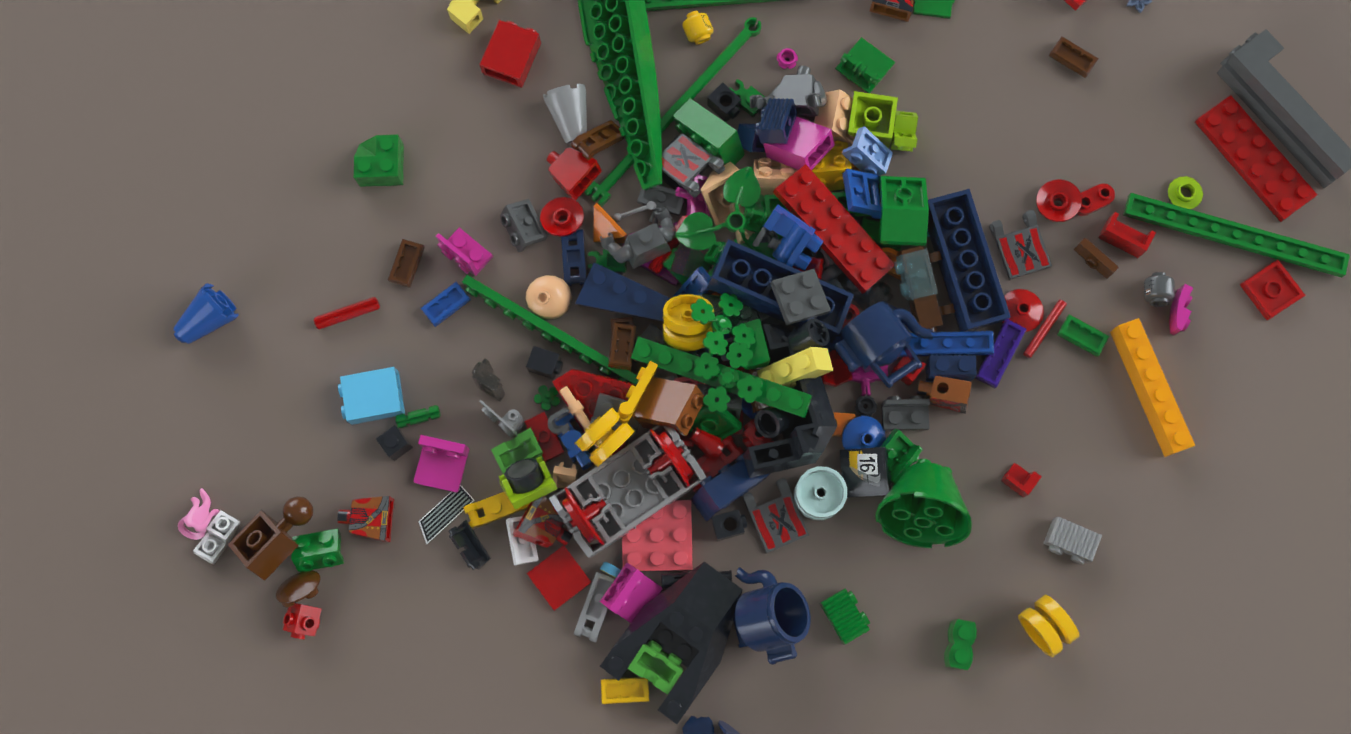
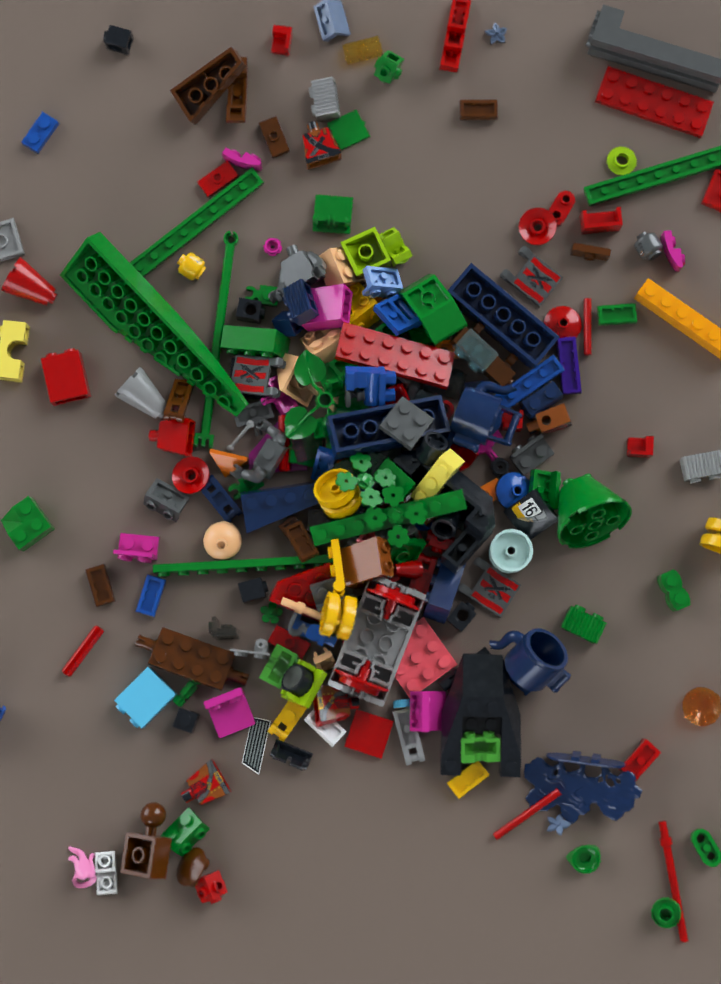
camera: 35 degrees left, 5 degrees up
none -> reddish brown plate [135,627,250,691]

